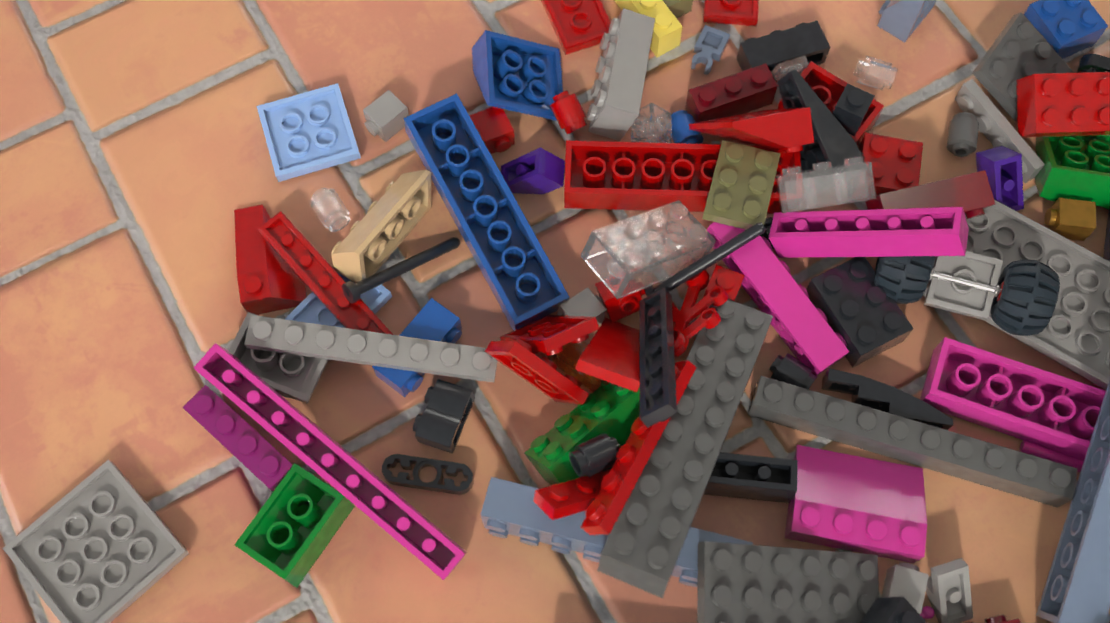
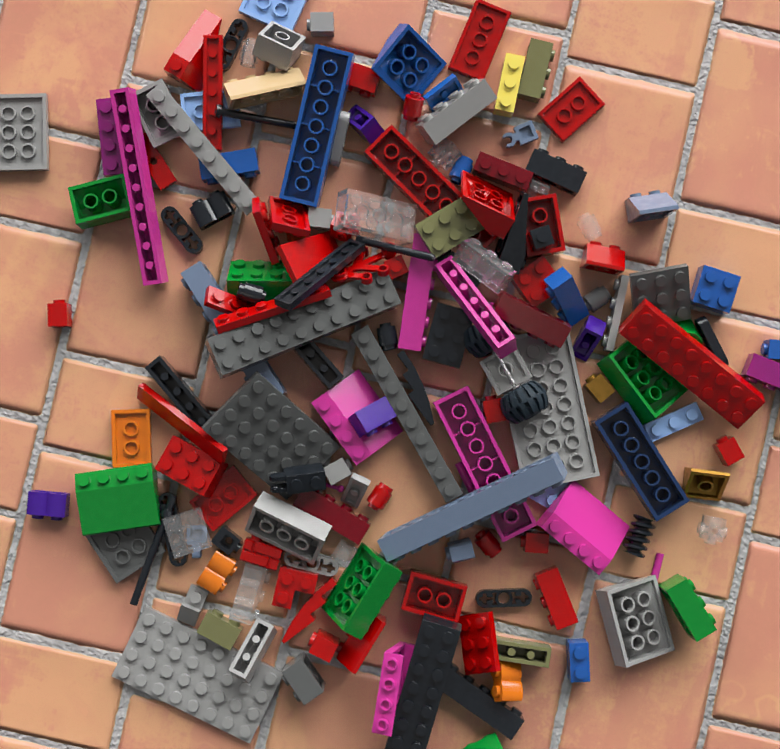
camera: 40 degrees right, 20 degrees up
none -> red tile [143,132,177,191]
none -> black beam [223,19,249,72]
none -> light grey brick [252,21,306,71]
none -> light grey beam [329,111,351,167]
none -> dark purple brick [348,396,397,438]
none -> red brick [367,482,393,511]
none -> blue plate [422,73,463,112]
none -> red brick [481,395,506,424]
none -> blue brick [544,266,589,327]
none -> red slope [580,241,625,275]

